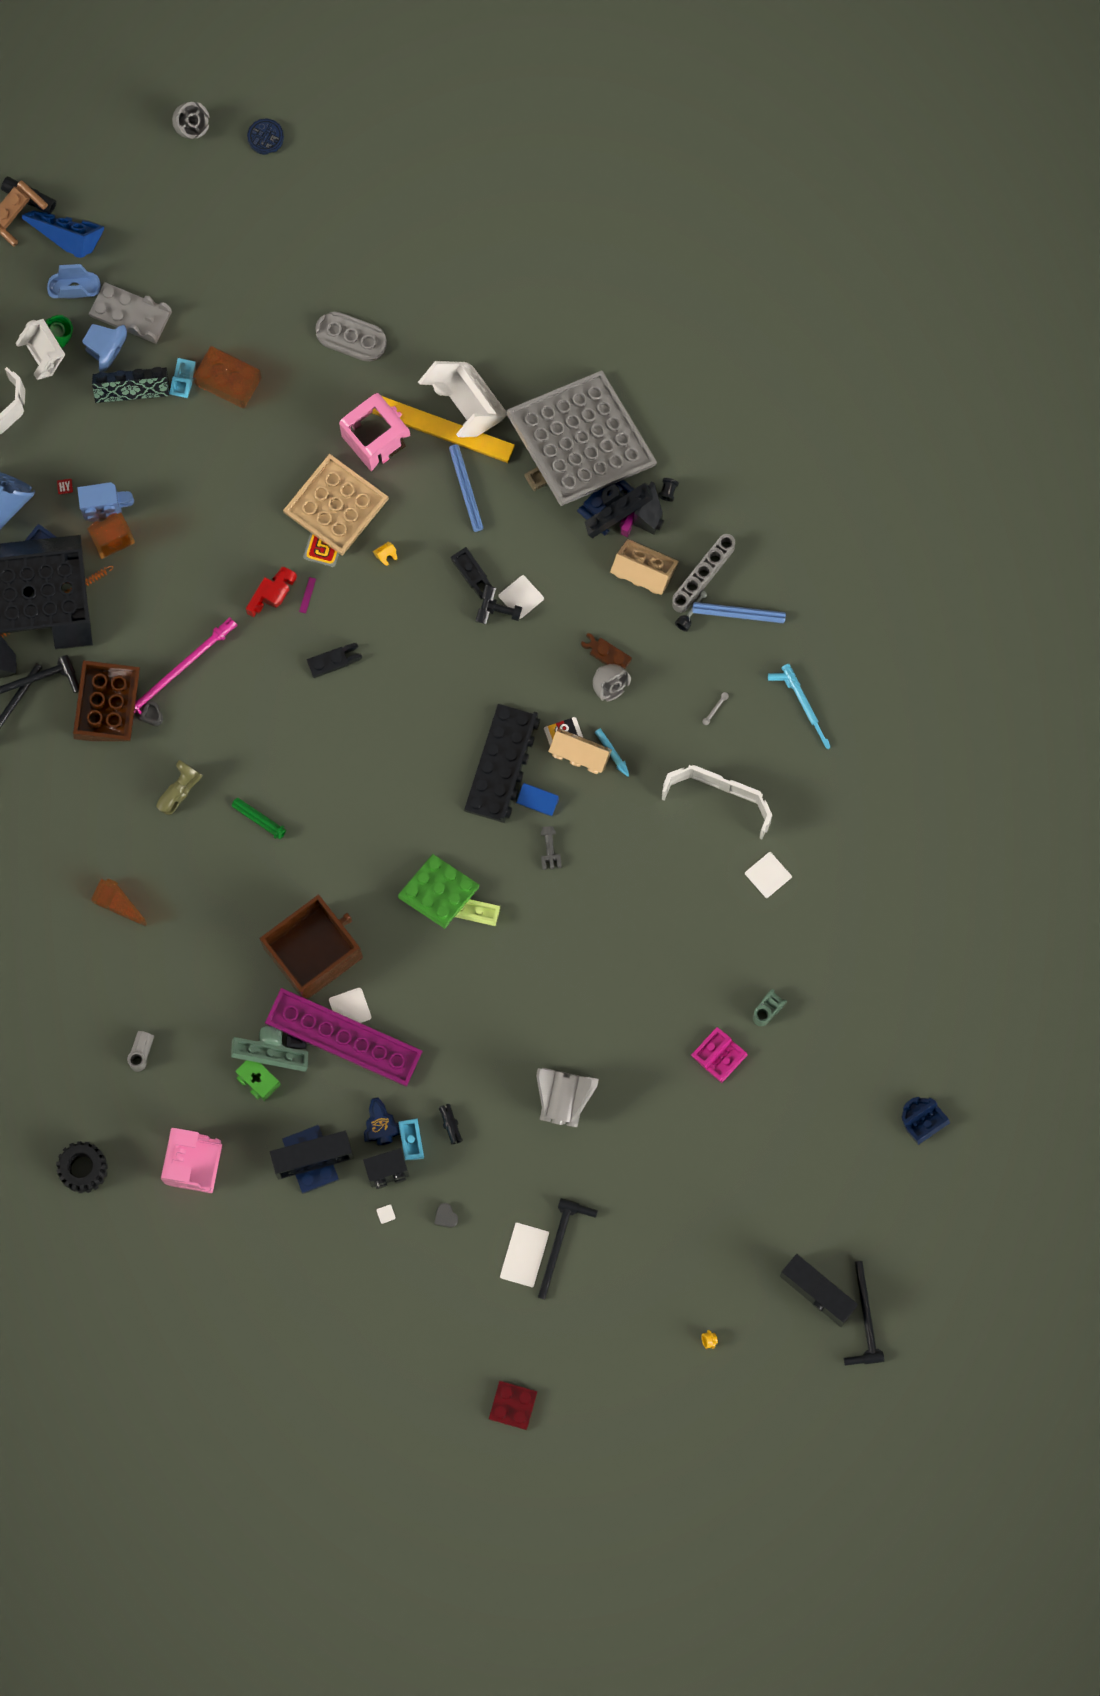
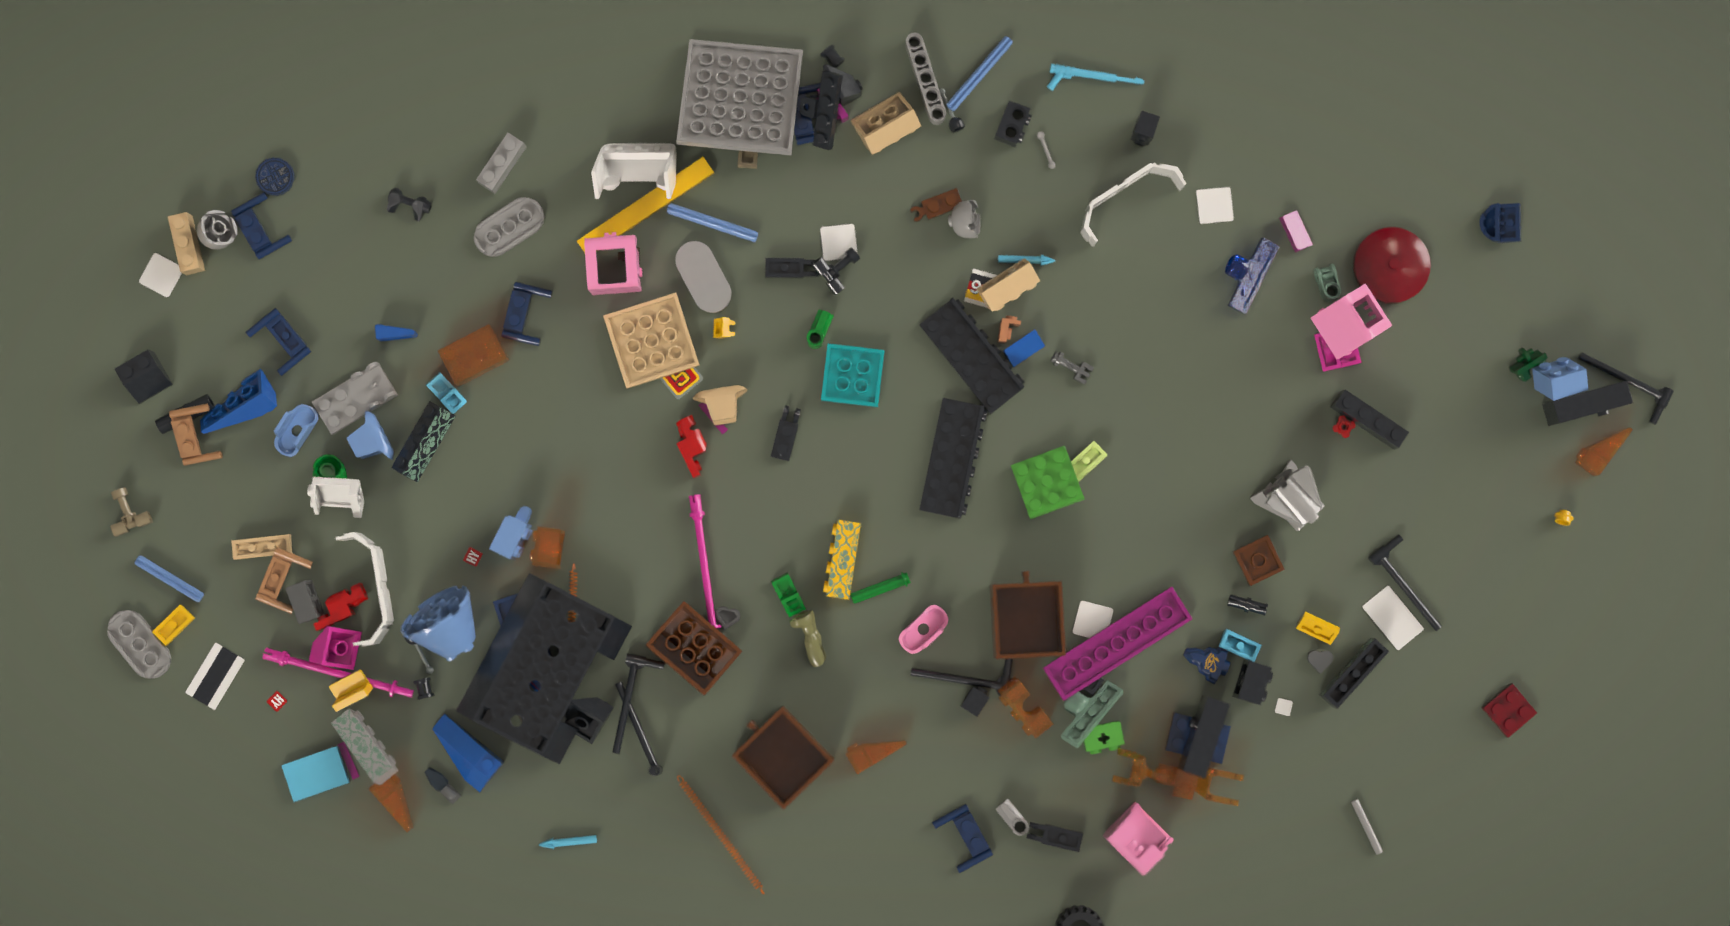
camera: 65 degrees left, 10 degrees up
none -> black slope [114,350,173,404]
none -> white sticker [139,253,182,297]
none -> tan brick [168,212,205,275]
none -> dark blue plate [231,192,292,260]
none -> dark blue plate [246,308,312,376]
none -> blue slope [375,324,418,342]
none -> black piece [387,188,432,221]
none -> light grey brick [476,133,526,194]
none -> dark blue plate [501,282,553,346]
none -> light grey tile [675,241,732,313]
none -> tan piece [693,385,748,426]
none -> reddish brown piece [732,705,834,810]
none -> green slope [771,572,806,618]
none -> green piece [806,309,834,349]
none -> teal plate [821,344,885,407]
none -> yellow brick [823,520,861,600]
none -> bright pink piece [899,605,949,654]
none -> black bar [911,658,1013,697]
none -> black bracket [919,398,987,519]
none -> dark blue plate [932,804,993,873]
none -> black brick [960,686,990,717]
none -> black brick [994,100,1032,147]
none -> nougat bracket [997,316,1021,344]
none -> clear orange arch [997,676,1053,739]
none -> black hinge [1026,822,1083,852]
none -> clear orange piece [1112,748,1244,806]
none -> black brick [1130,111,1160,146]
none -> clear blue plate [1225,238,1280,314]
none -> reddish brown plate [1232,535,1285,586]
none -> slope [1279,211,1313,253]
none -> yellow plate [1296,612,1340,645]
none -> bright pink piece [1311,283,1392,359]
none -> black brick [1319,638,1389,709]
none -> black brick [1331,390,1409,449]
none -> red plate [1333,415,1355,438]
none -> light grey bar [1351,799,1383,855]
none -> dark red dish [1353,227,1431,304]
none -> dark green hips [1508,347,1548,382]
none -> medium blue brick [1532,357,1588,401]
none -> clear orange slope [1575,427,1633,476]

